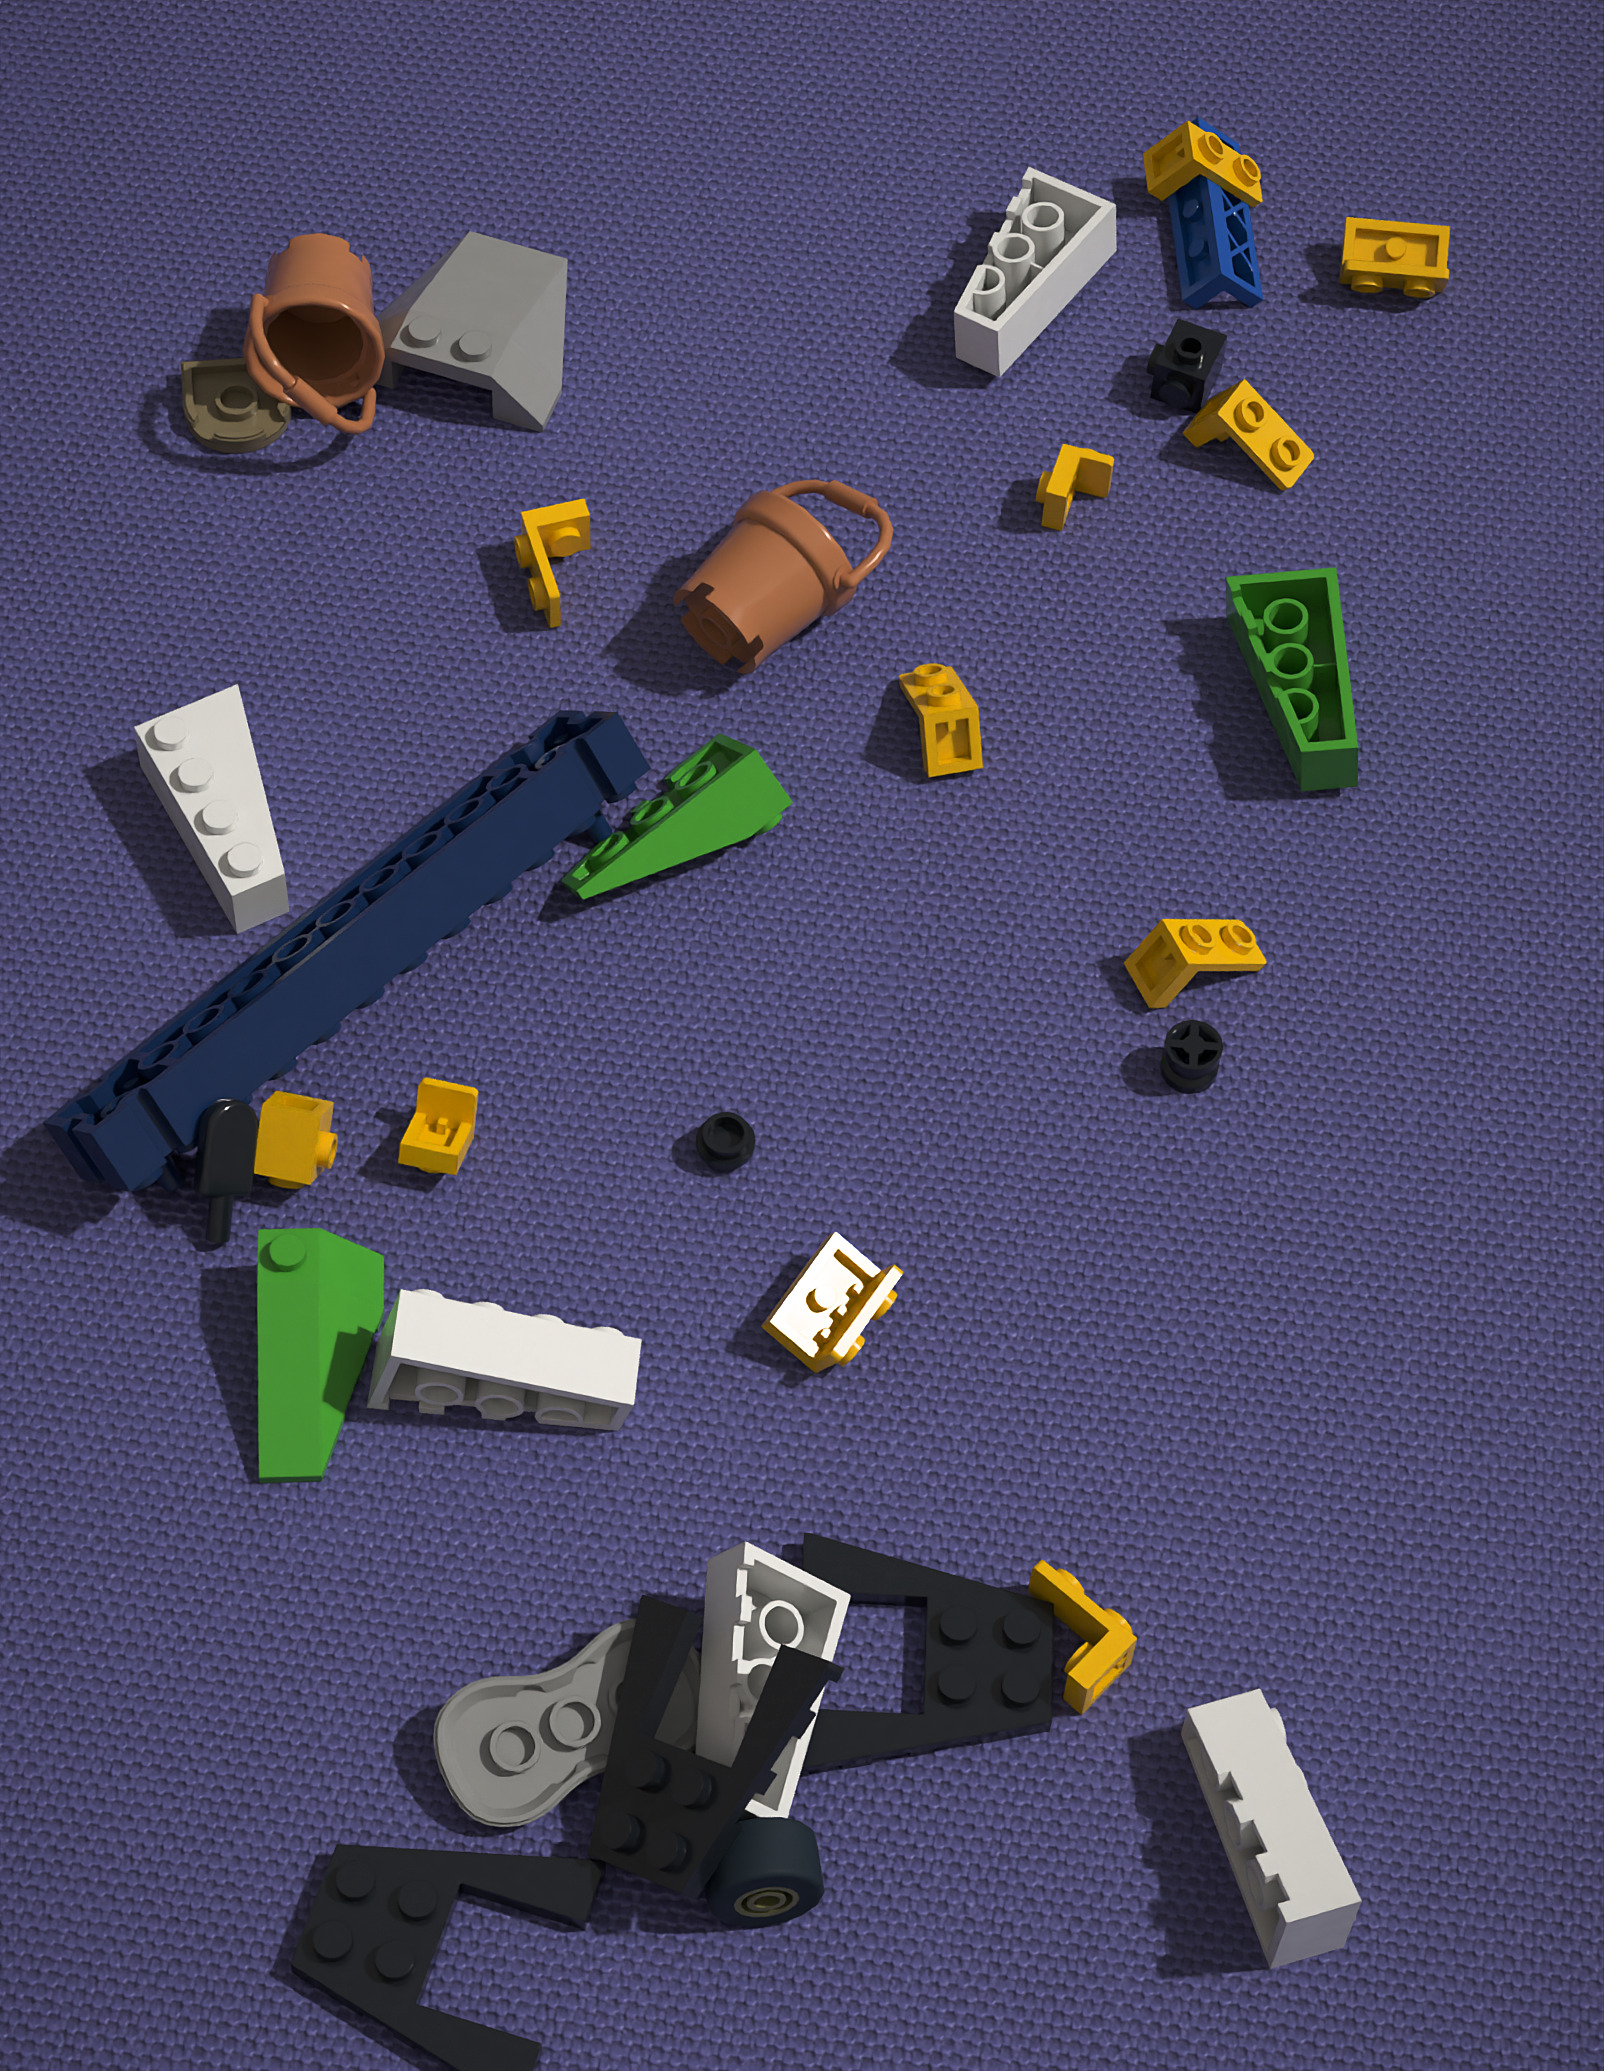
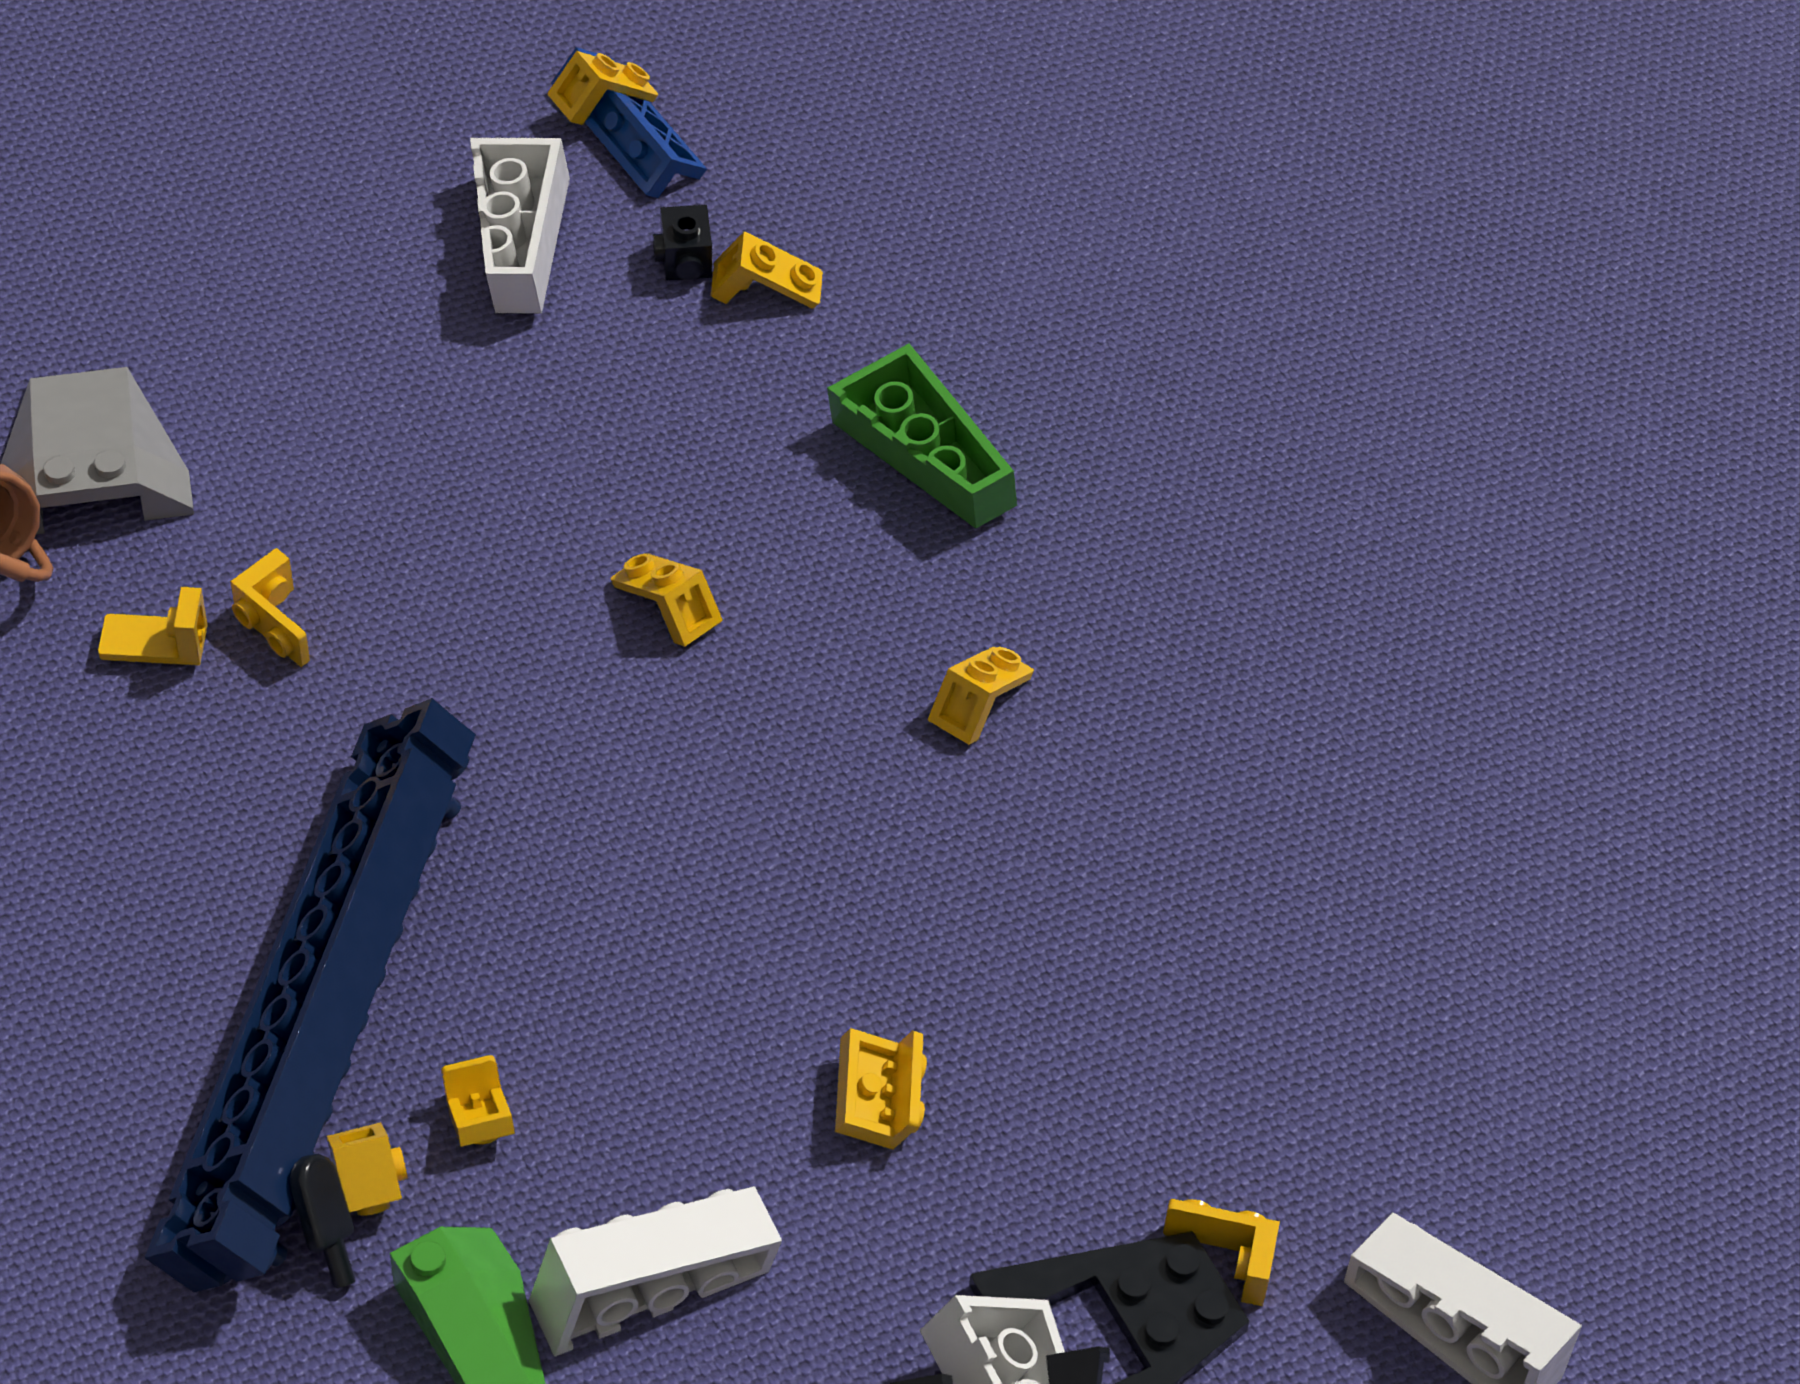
camera: 30 degrees left, 5 degrees down
white wedge [134,684,289,934] -> none
bright green wedge [560,733,793,899] -> none
nougat piece [673,479,894,674] -> none
black plate [696,1112,756,1170] -> none
yellow bracket [1035,444,1114,531] -> none
black wheel [1160,1020,1223,1094] -> none
yellow bracket [1339,217,1450,298] -> none
none -> yellow bracket [98,587,208,665]

